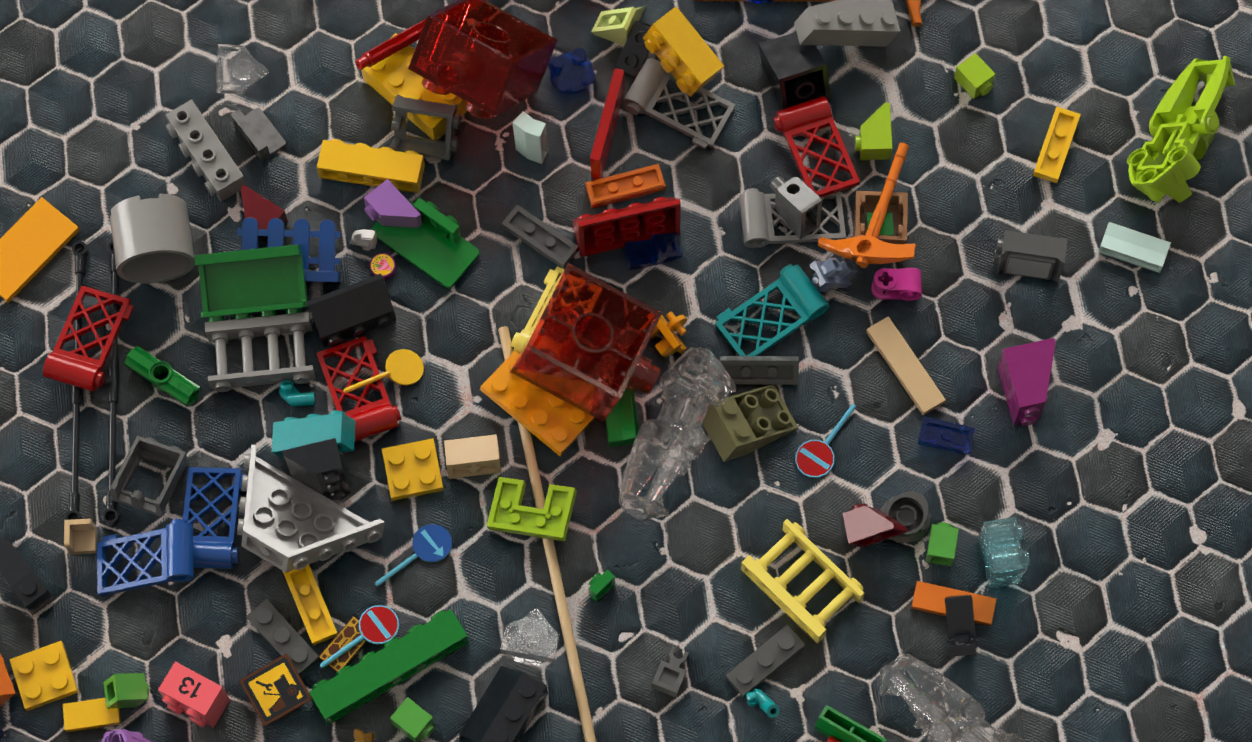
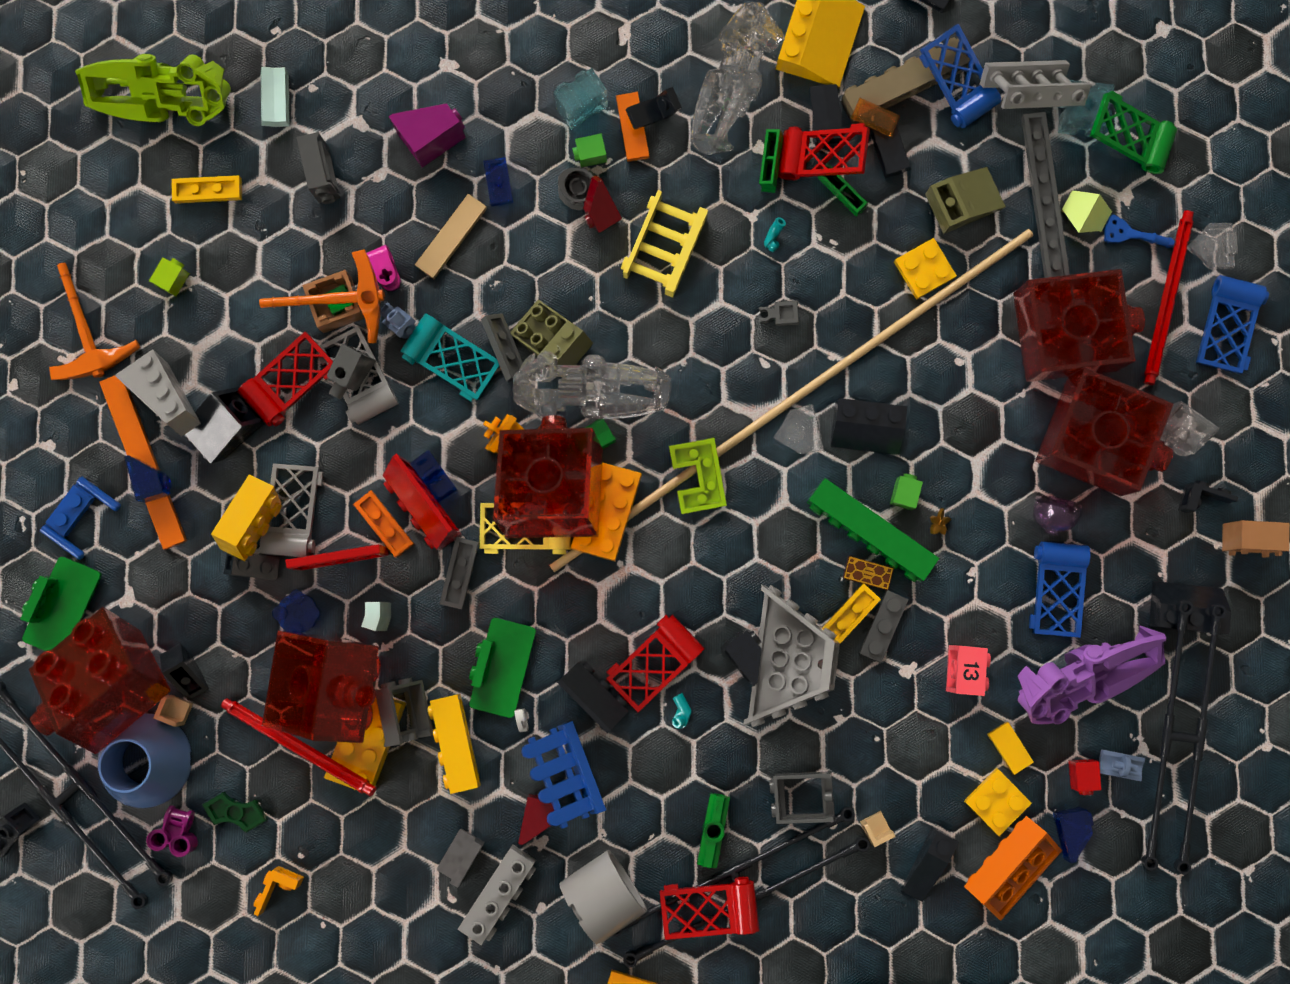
camera: 115 degrees left, 15 degrees up
blue piece [97,519,194,596] -> none
bright green brick [103,673,149,709] -> none
blue piece [183,467,246,569] -> none
green panel [194,244,308,322] -> none
light grey fence [205,312,316,392] -> none
clear plate [216,44,268,95] -> none
piece [239,653,313,727] -> none
teal brick [272,410,356,460] -> none
piece [320,605,399,668] -> none
yellow piece [344,349,424,393] -> none
medium lavender slope [364,179,422,228] -> none
tile [370,253,396,280] -> none
blue piece [375,524,452,586] -> none
yellow plate [382,438,444,501] -> none
tan hinge [444,434,501,479] -> none
green plate [588,569,615,602] -> none
yellowish green slope [591,6,646,46] -> none
dark grey plate [725,624,805,698] -> none
piece [795,404,856,478] -> none
lime slope [855,102,893,160] -> none

